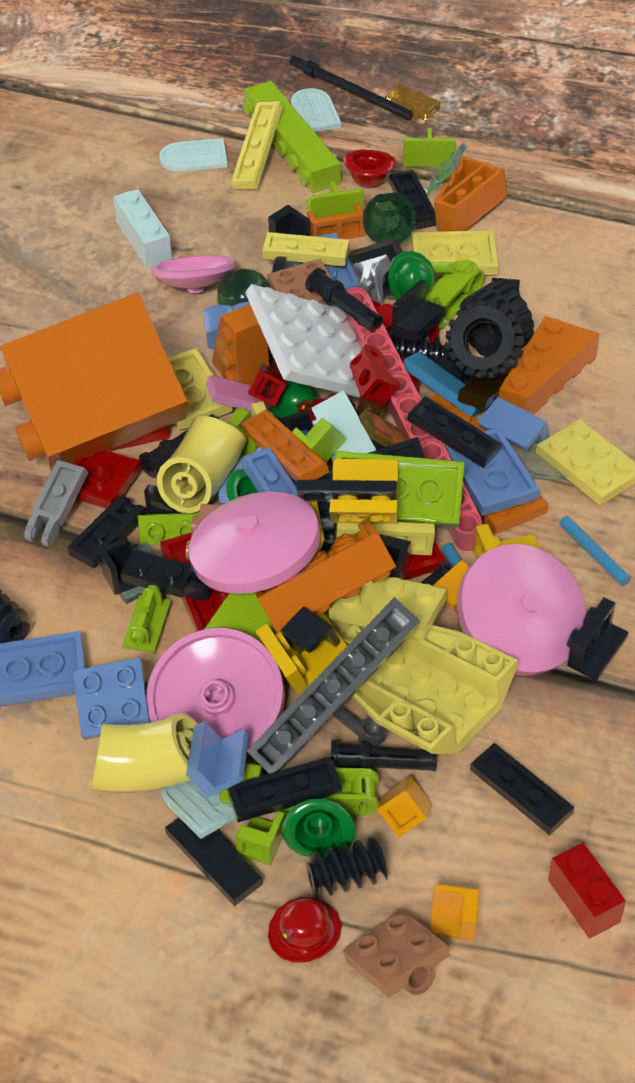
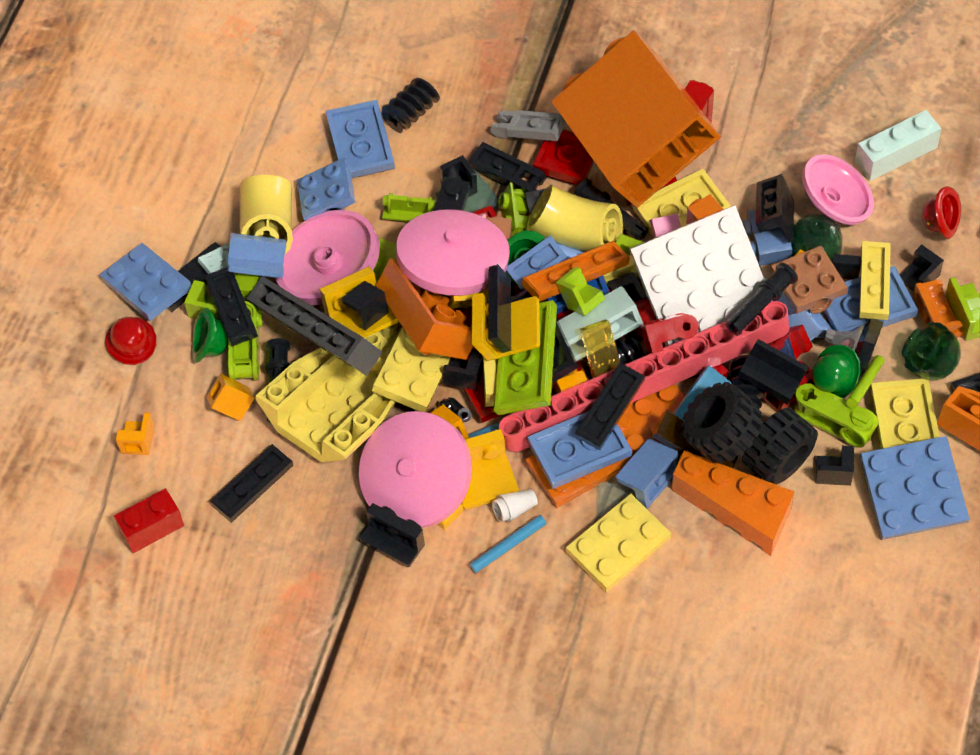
camera: 90 degrees right, 10 degrees up
black piece [306,836,388,899] -> none
nougat plate [343,911,450,998] -> none
none -> medium blue plate [99,243,192,321]
none -> white cone [492,489,538,522]
none -> black panel [756,174,794,243]
none -> medium blue plate [859,436,970,540]
none -> red hat [922,186,961,239]

